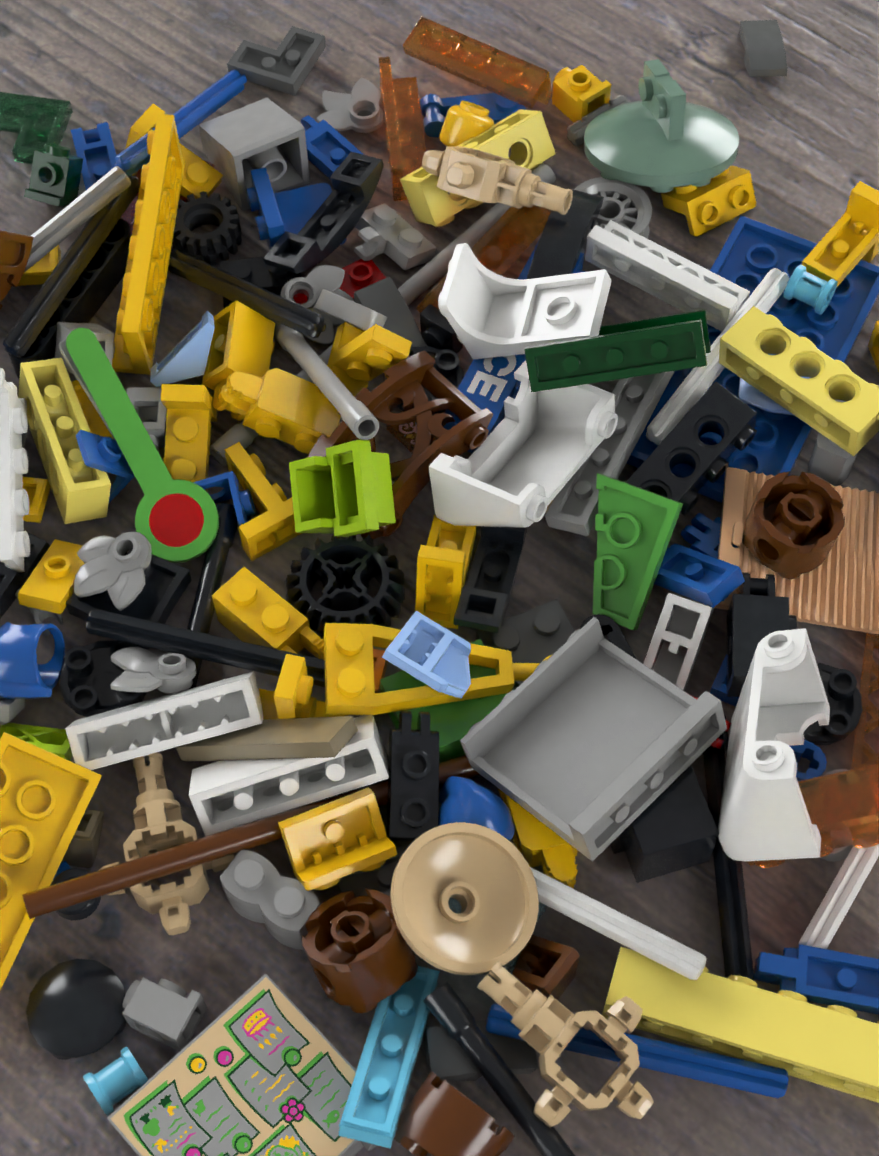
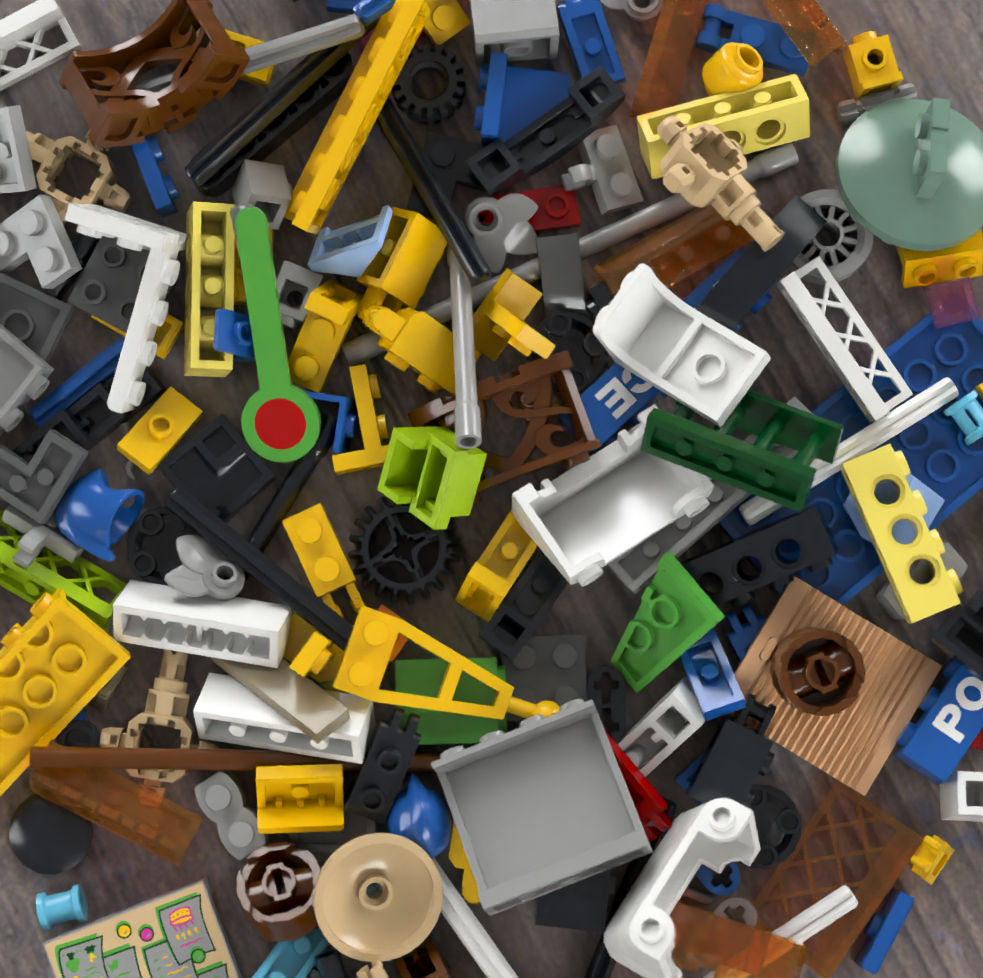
camera: 20 degrees right, 25 degrees up
light grey plate [74,531,152,611] -> none
light grey brick [122,978,207,1051] -> none
light grey beam [314,289,387,331] -> none
light blue slope [382,611,471,699] -> none
none -> clear orange fence [29,740,203,867]
none -> clear pink plate [926,276,980,329]

